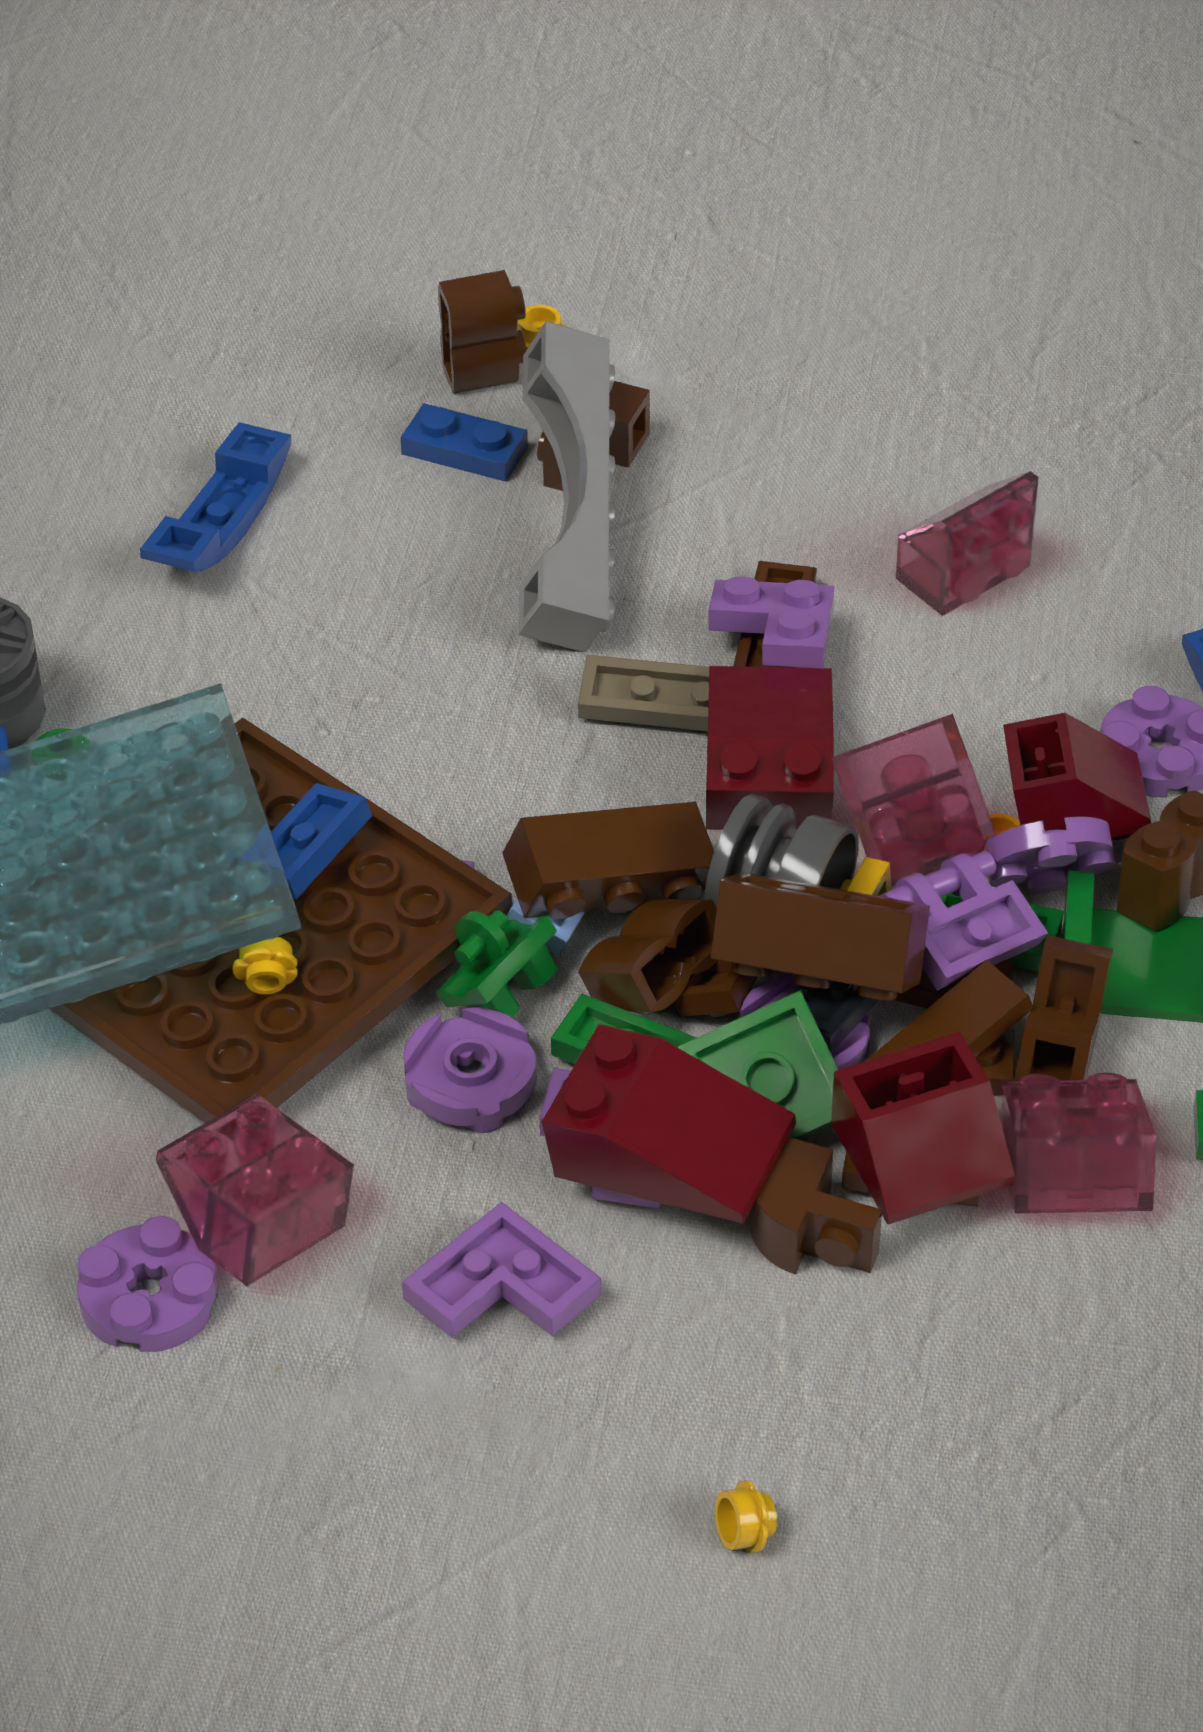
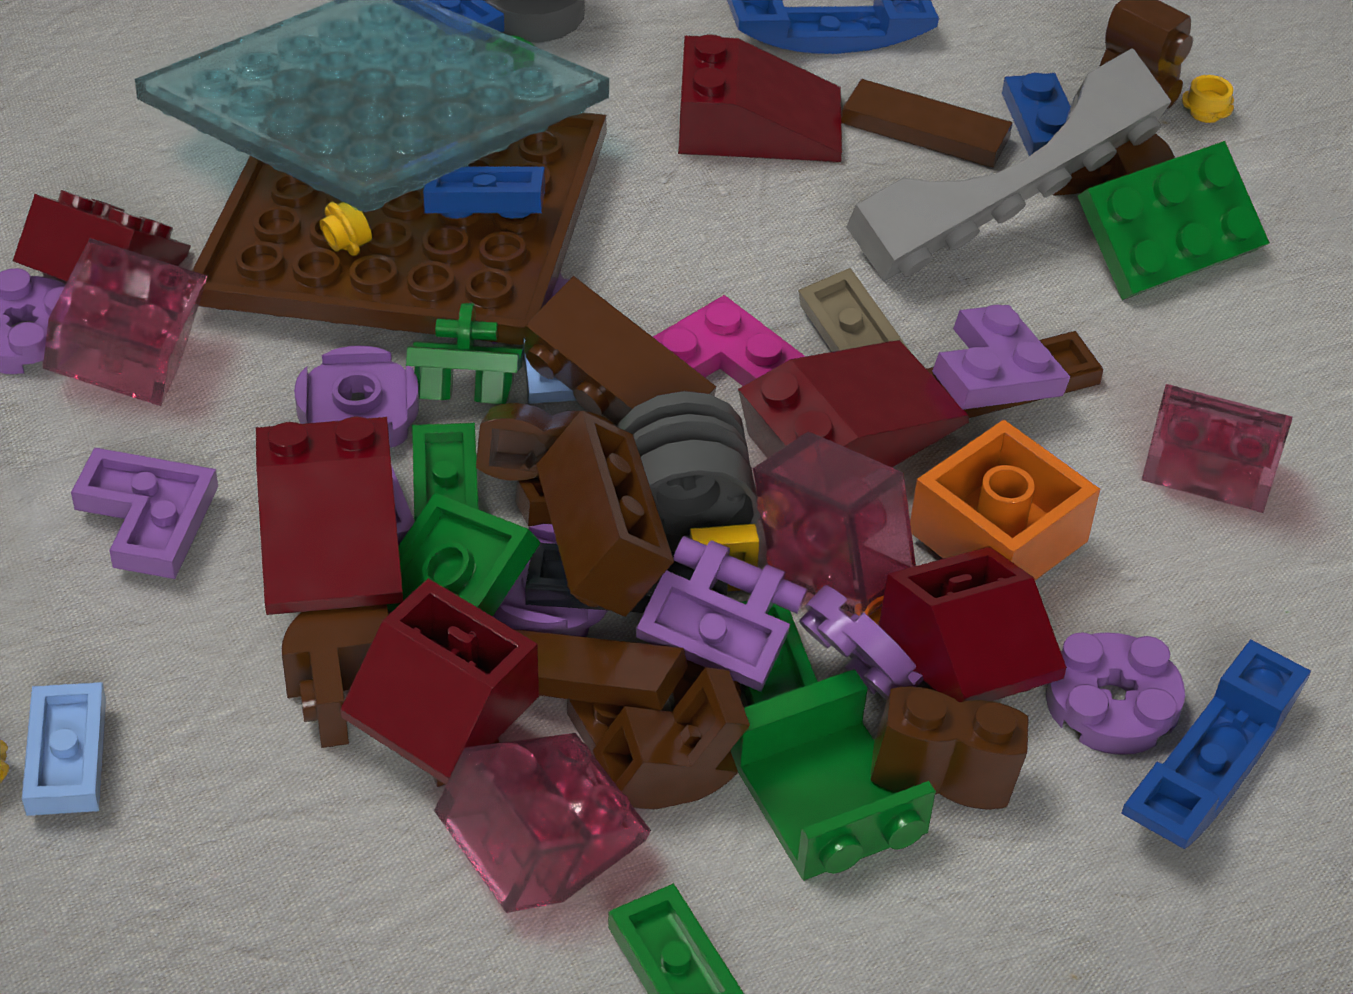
camera: 55 degrees right, 0 degrees up
none -> dark red slope [13,190,191,305]
none -> light blue plate [22,682,106,816]
none -> dark pink plate [653,295,805,386]
none -> dark red slope [678,34,842,162]
none -> reddish brown tile [841,78,1013,167]
none -> orange brick [909,419,1100,580]
none -> green plate [1077,141,1270,300]

